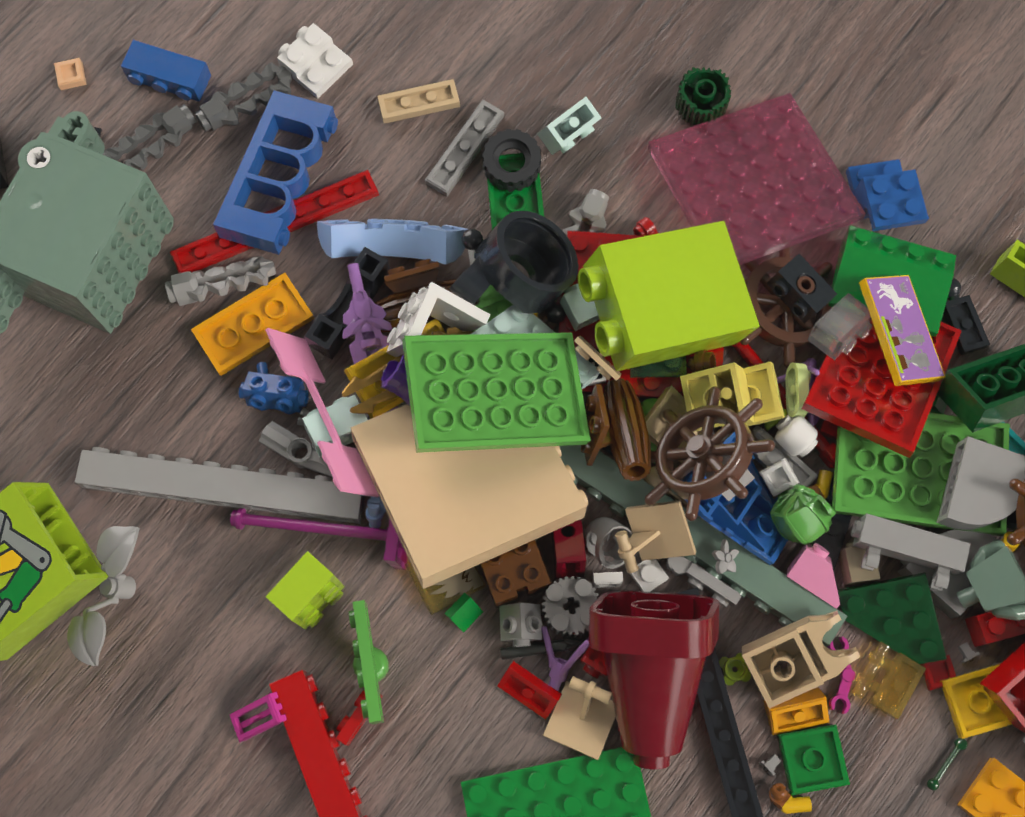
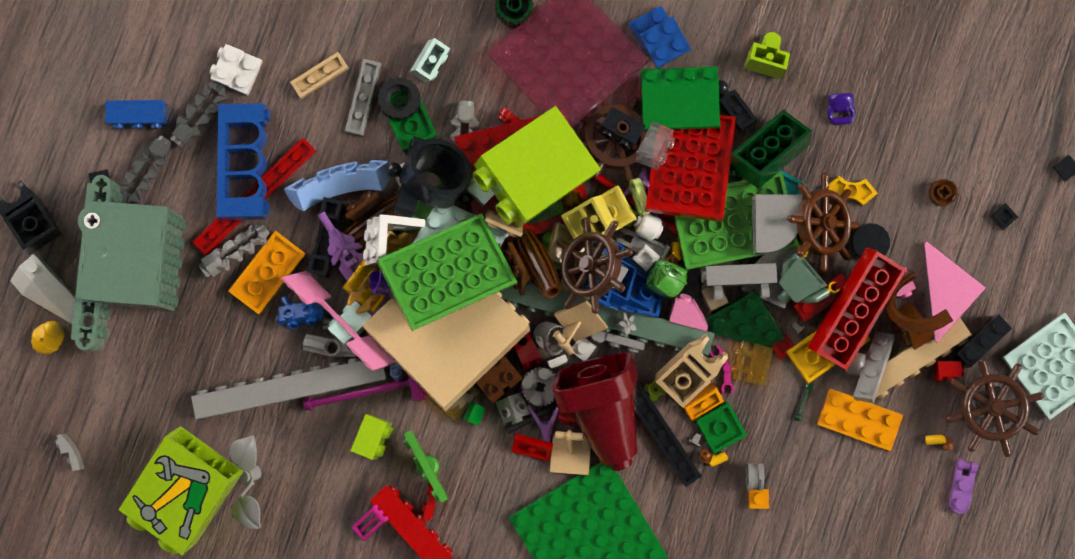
camera: 20 degrees left, 10 degrees up
light nougat tile [54,58,87,90] -> none
tile [859,275,945,386] -> none

